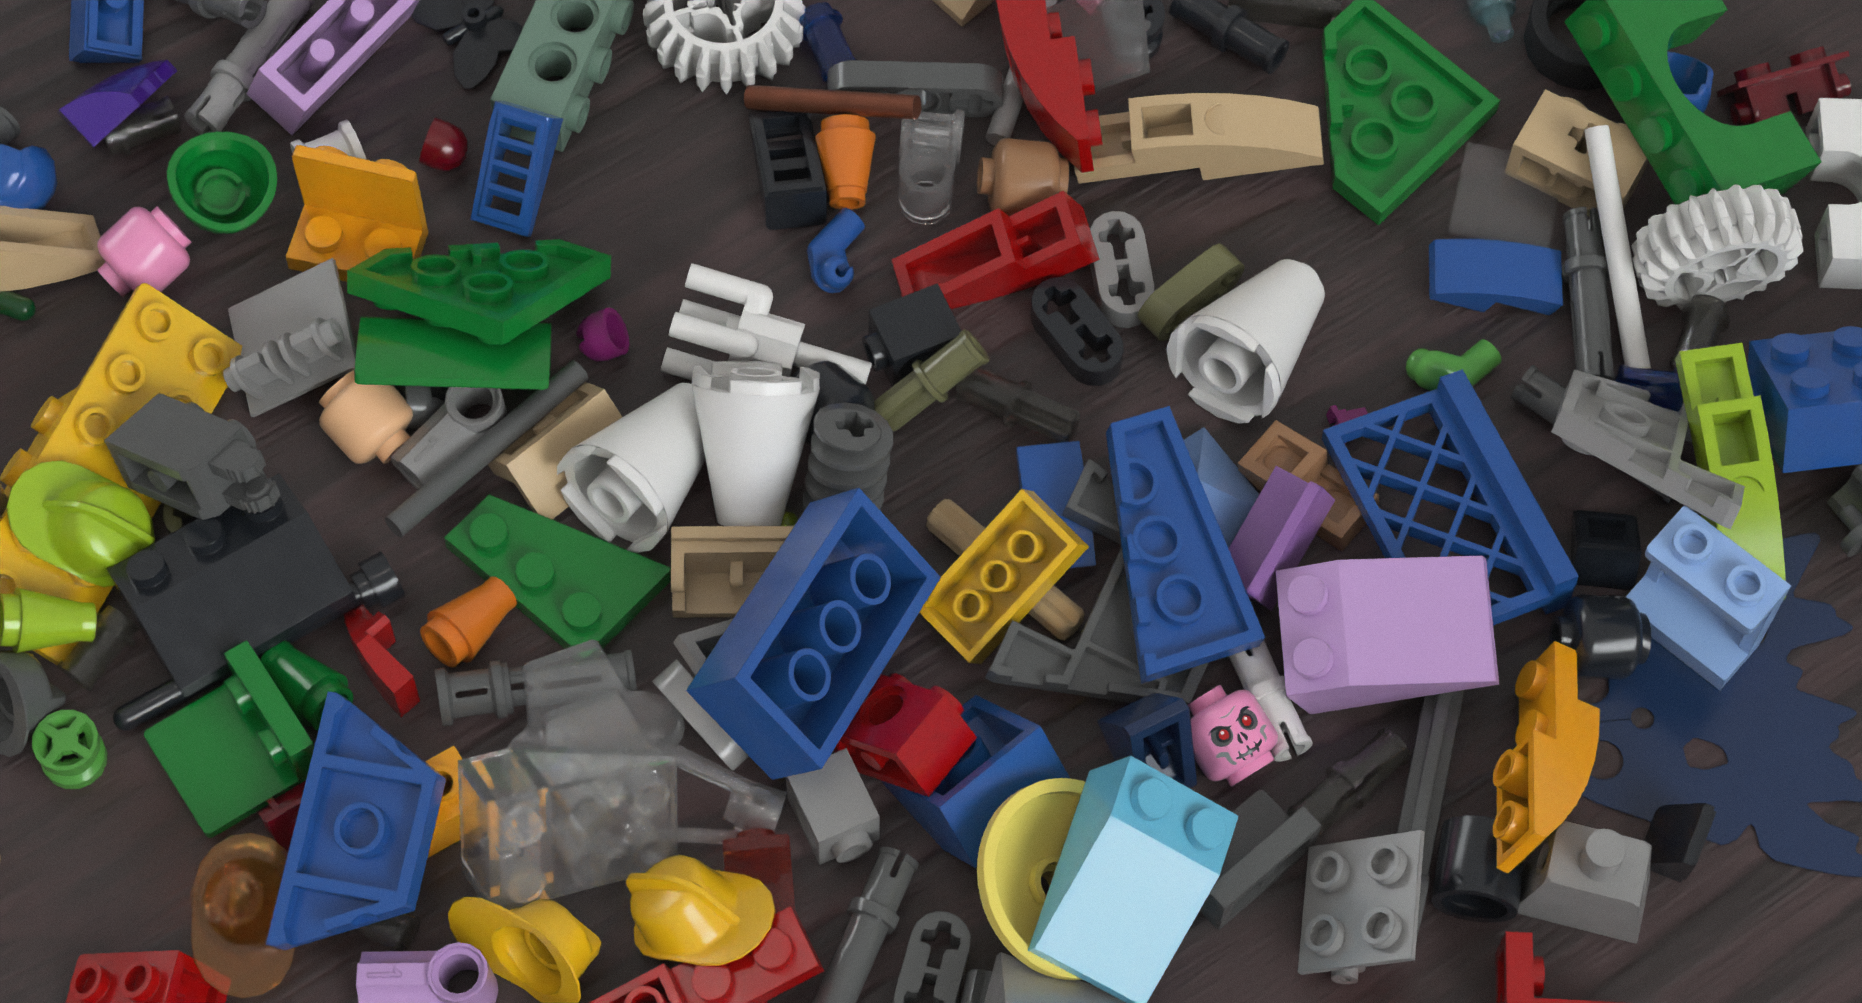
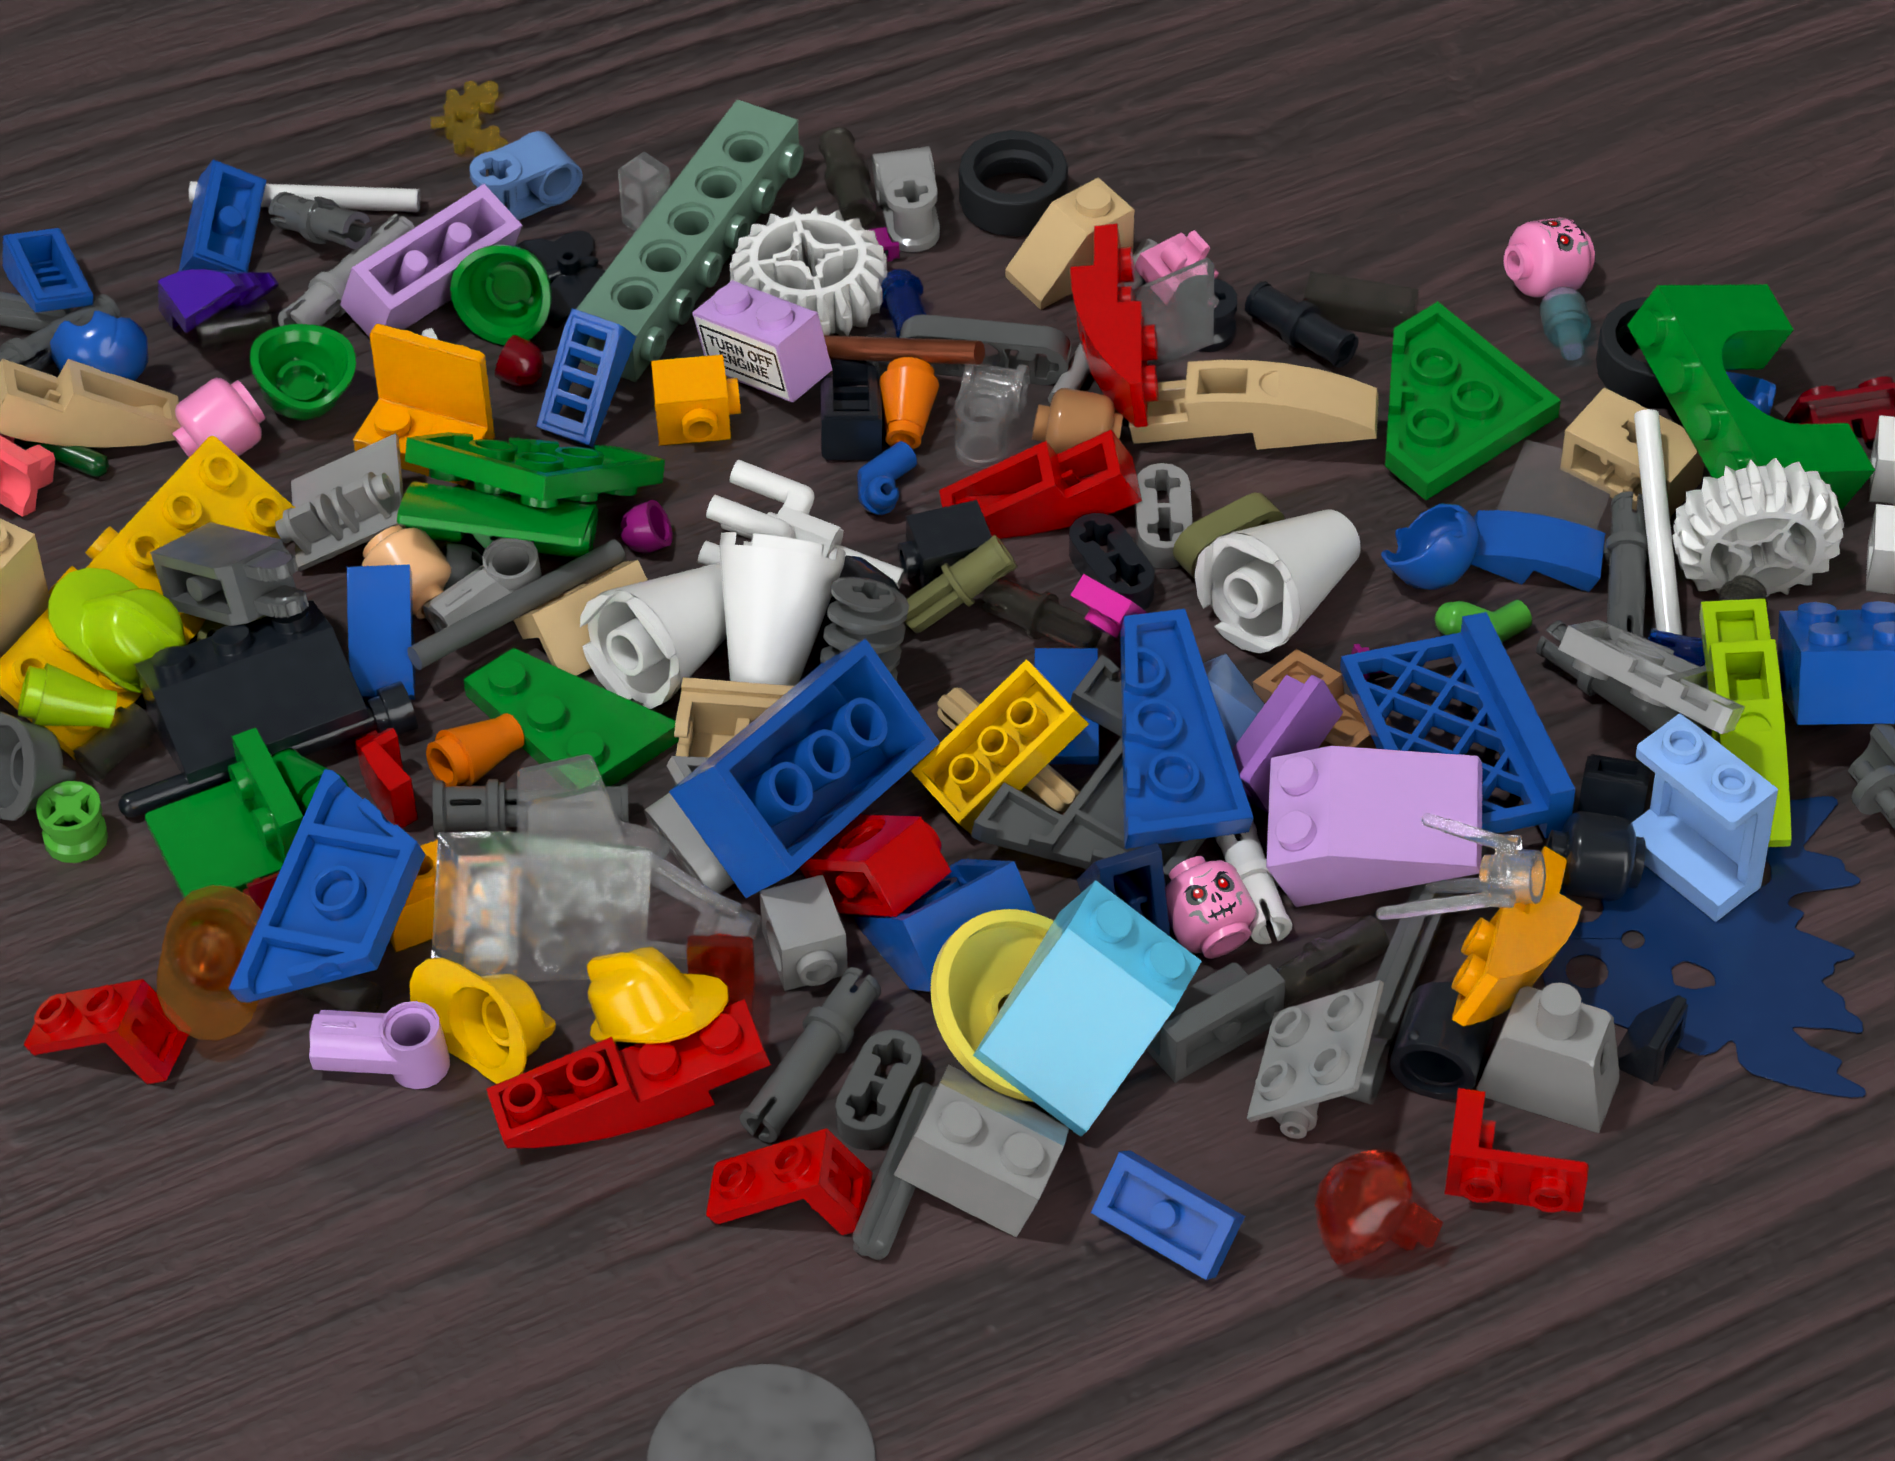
camera: 10 degrees right, 15 degrees down
none -> blue slope [347,564,415,702]
none -> green helmet [450,245,552,345]
none -> light orange brick [651,354,741,446]
none -> lavender brick [692,280,833,403]
none -> dark pink plate [1071,574,1147,638]
none -> clear plant [1376,813,1546,920]
none -> blue hair [1381,503,1480,590]

